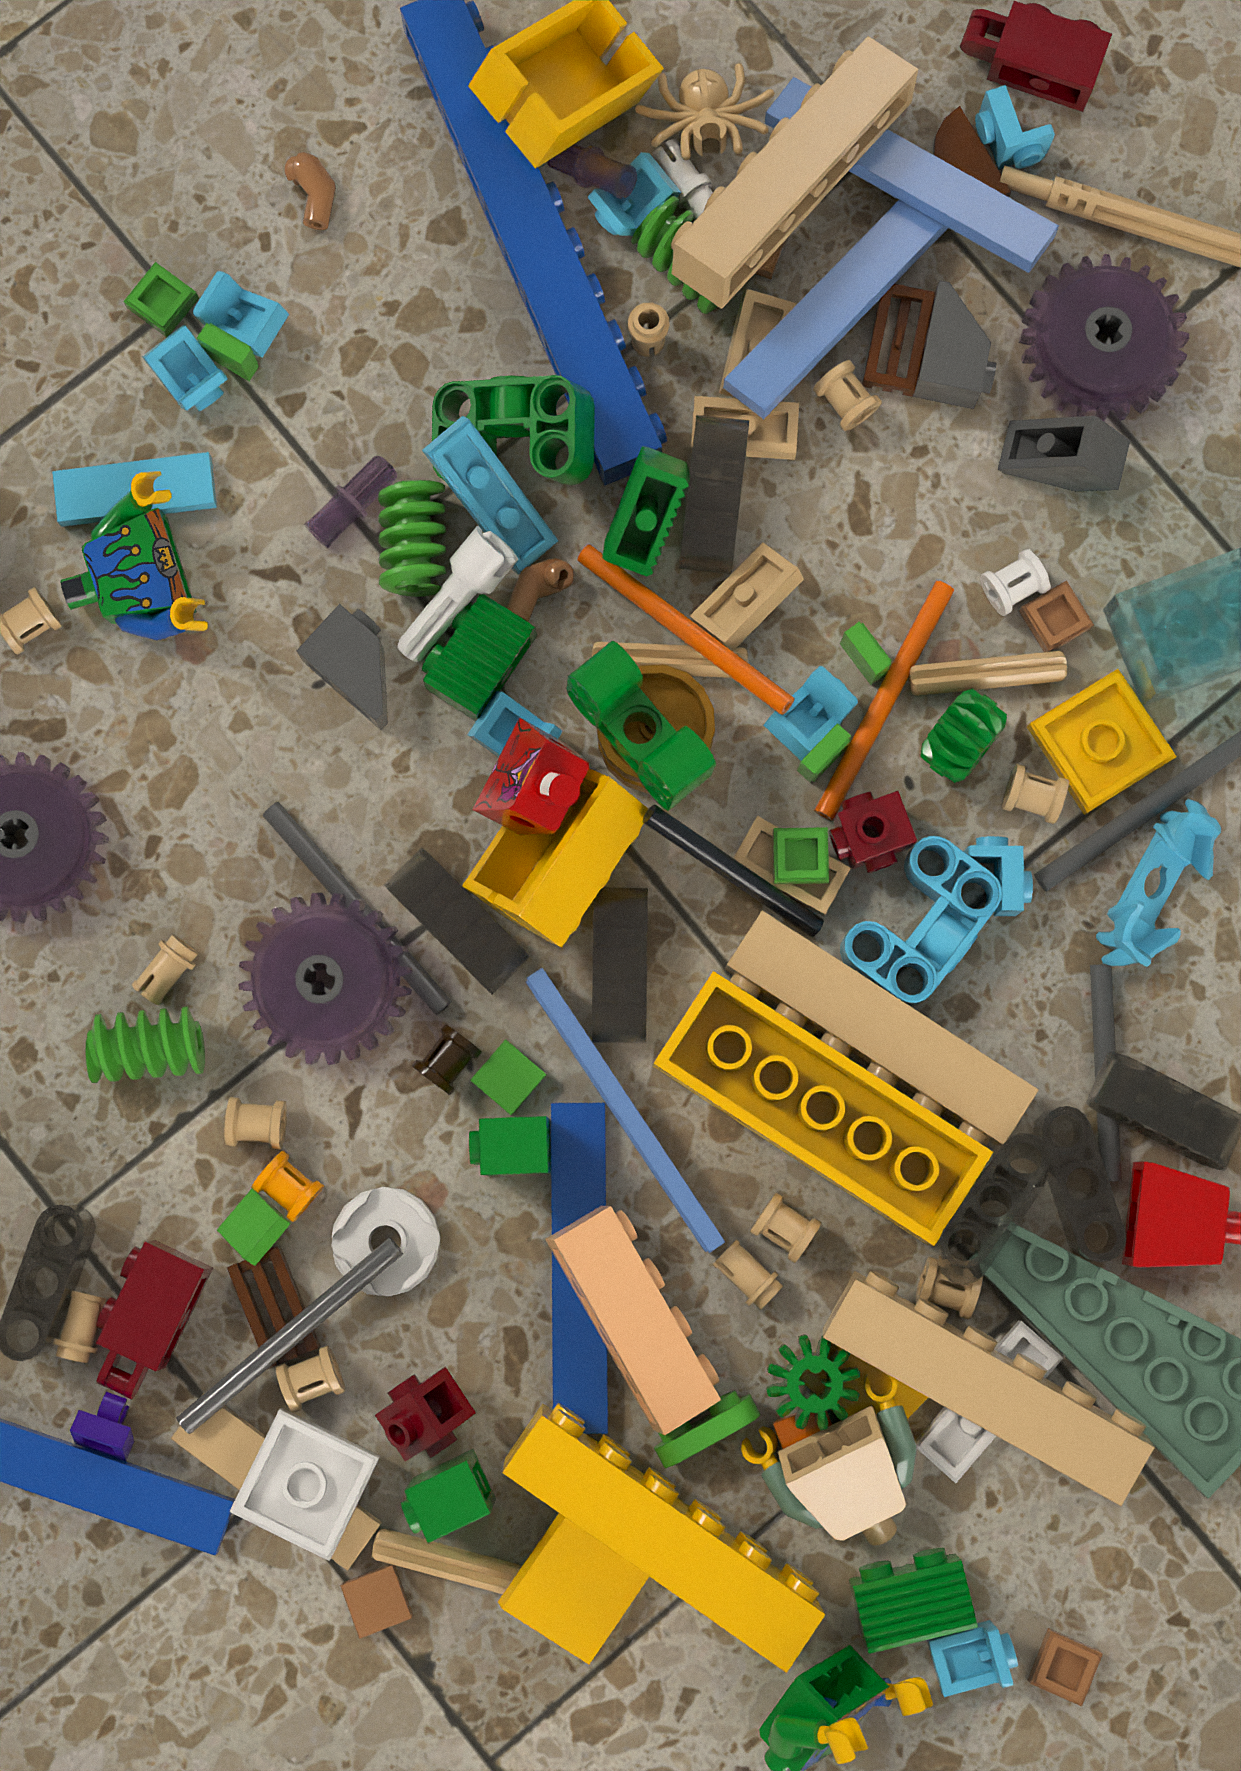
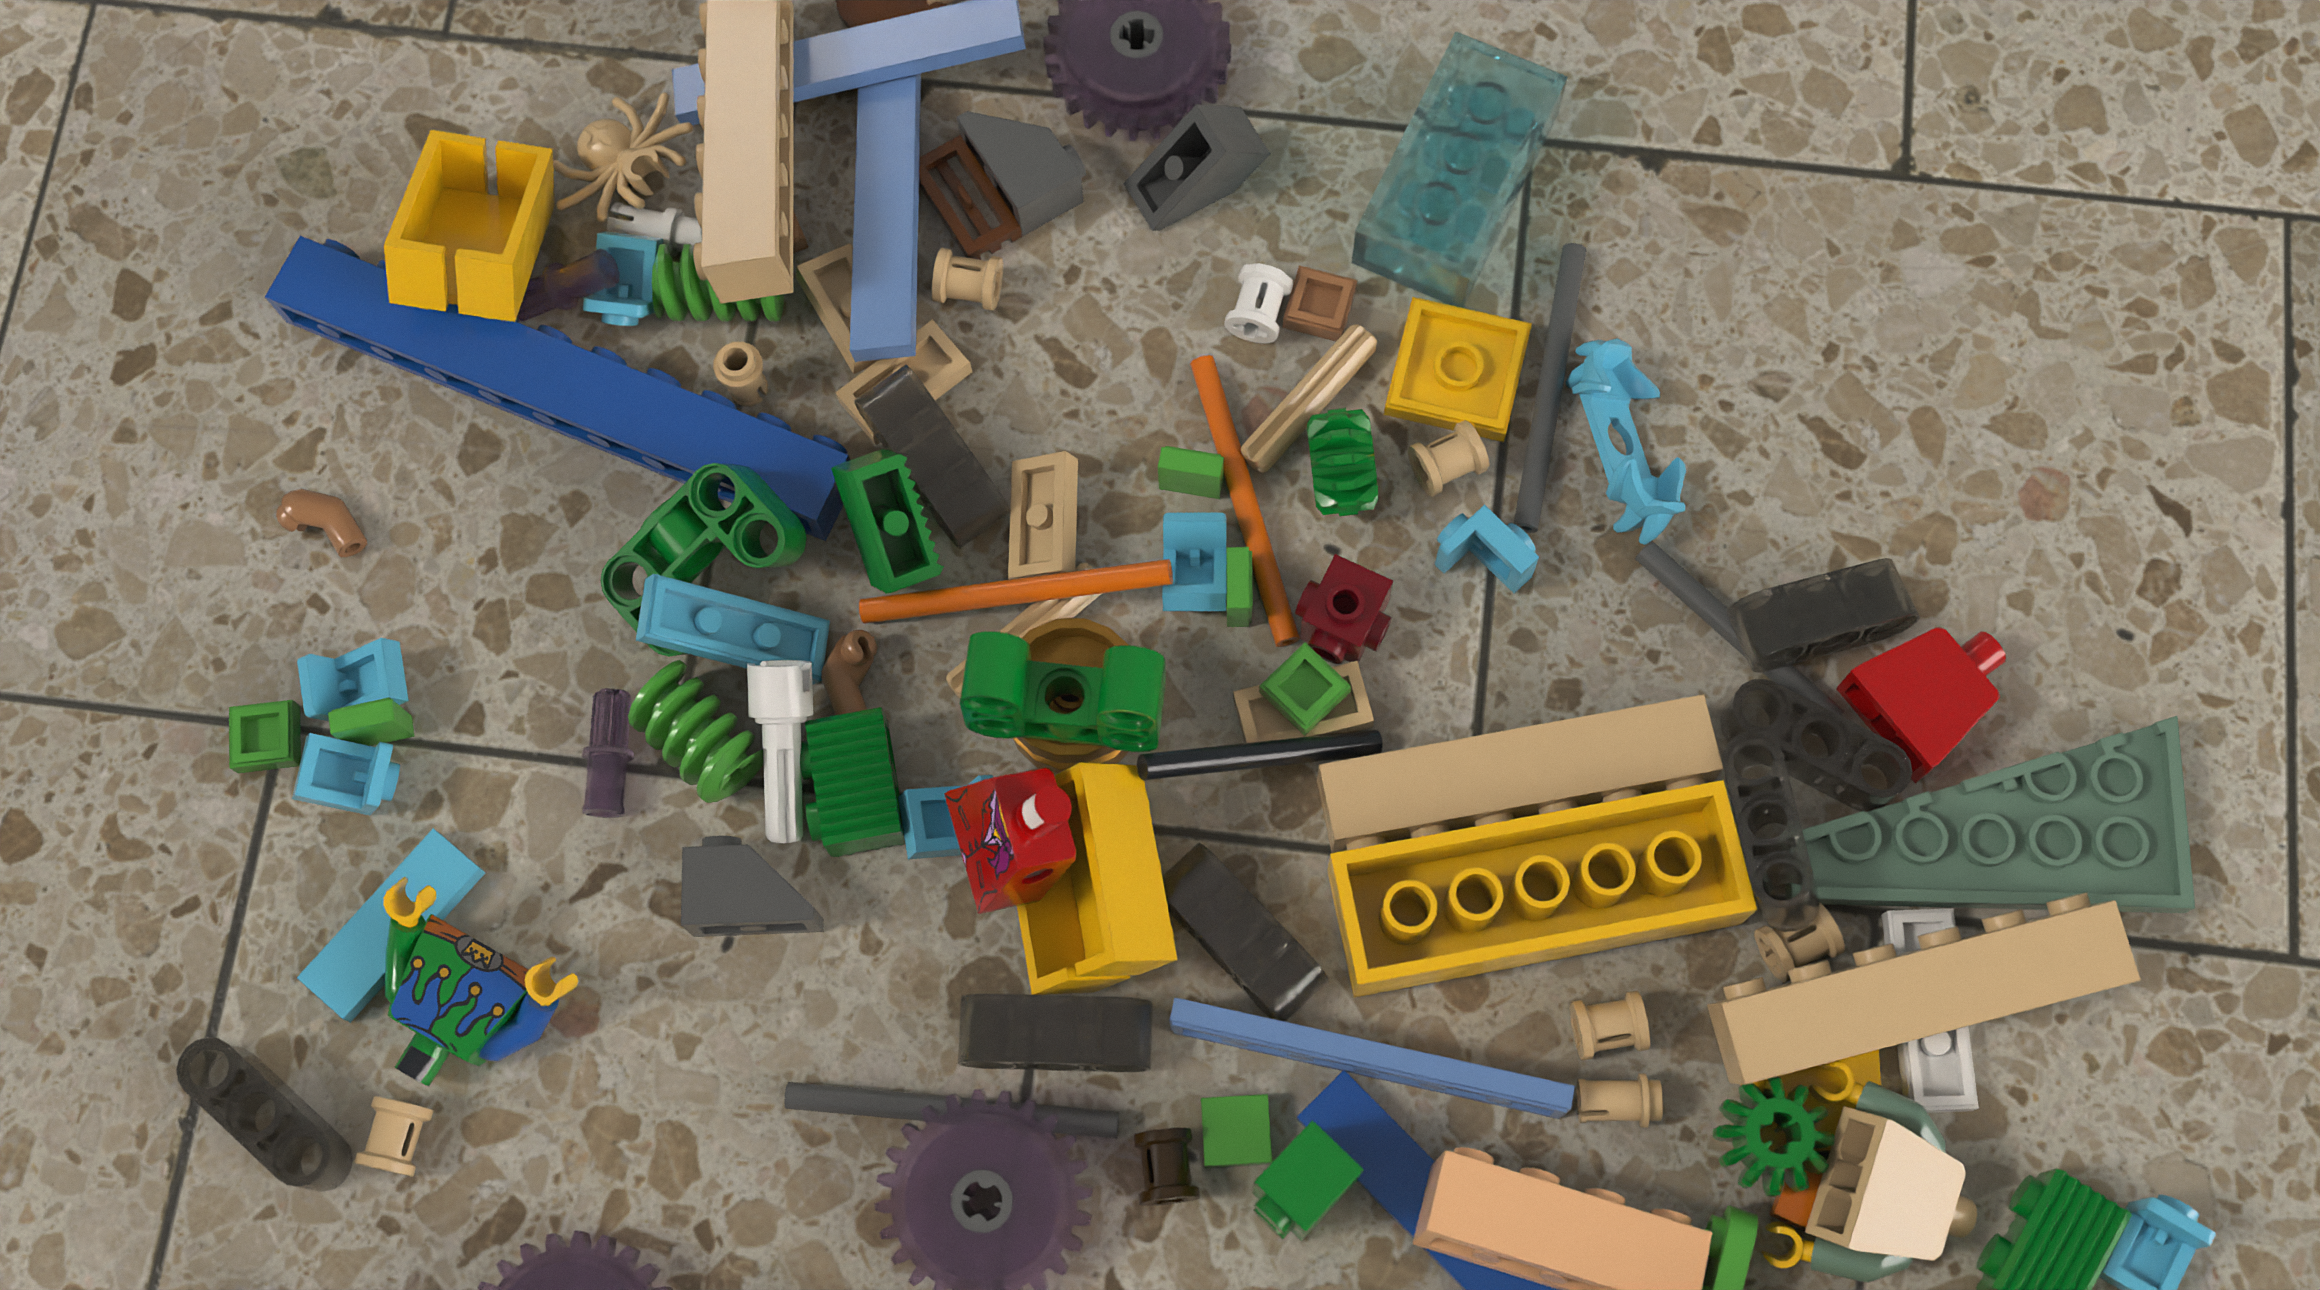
camera: 40 degrees left, 10 degrees down
medium azure beam [840,836,1002,1006] -> none
medium nougat tile [1027,1628,1103,1706] -> none

